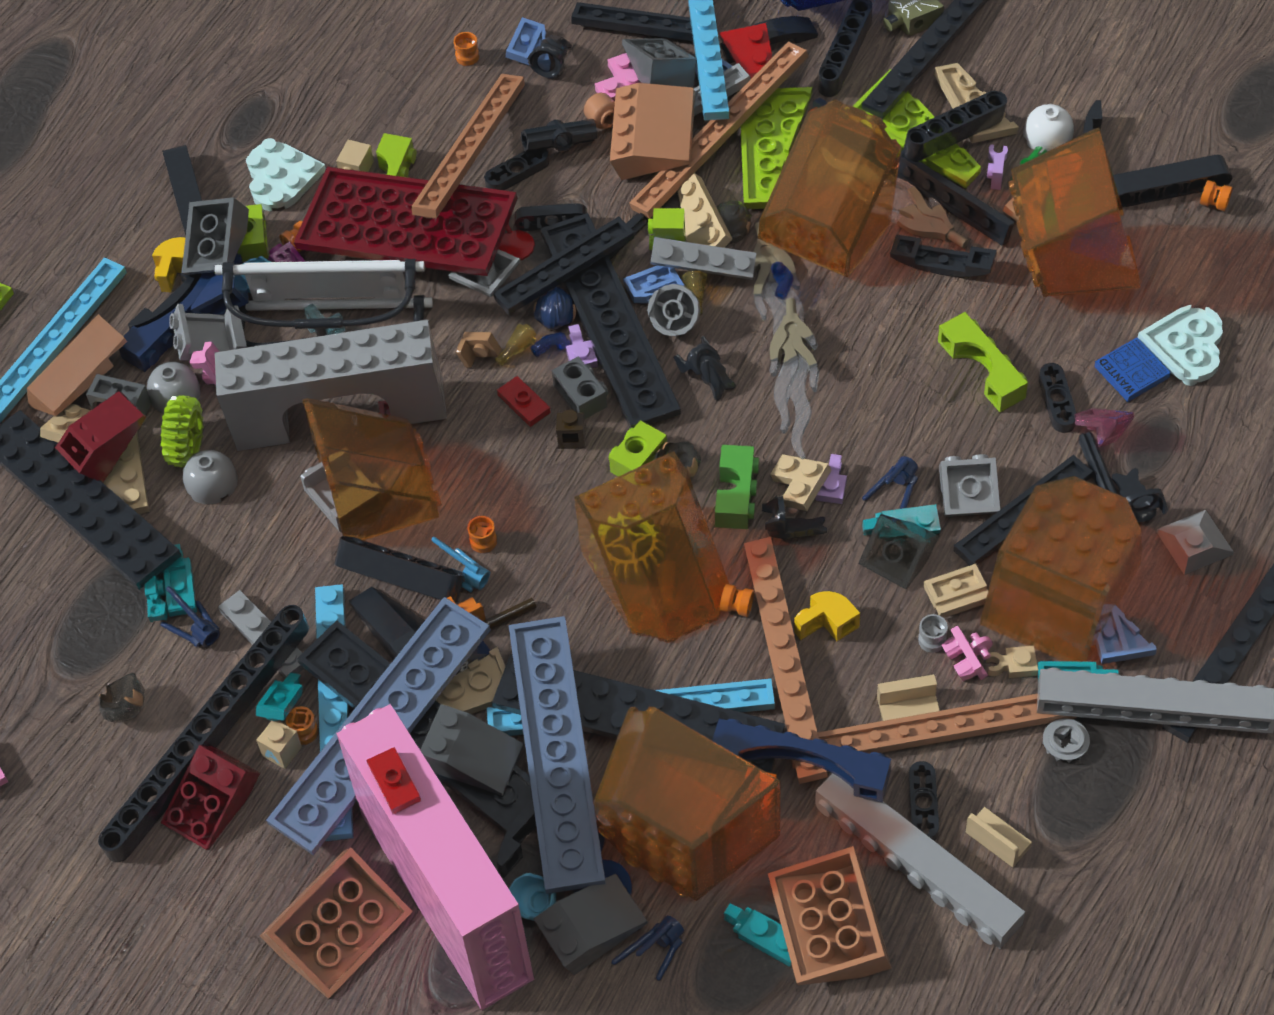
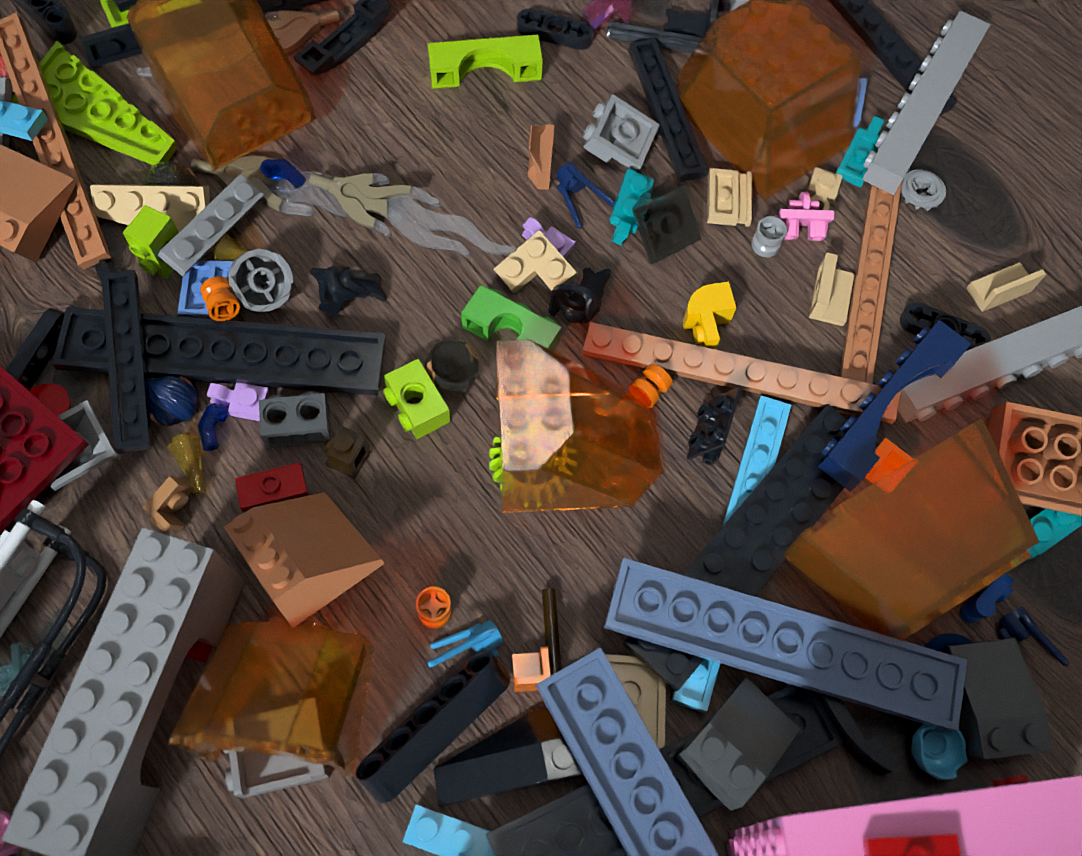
camera: 75 degrees left, 10 degrees up
none -> orange wheel [200,276,240,321]
none -> nougat slope [224,492,385,628]
none -> nougat slope [527,124,555,190]
none -> black hinge [686,387,741,465]
none -> blue plate [959,570,1014,623]

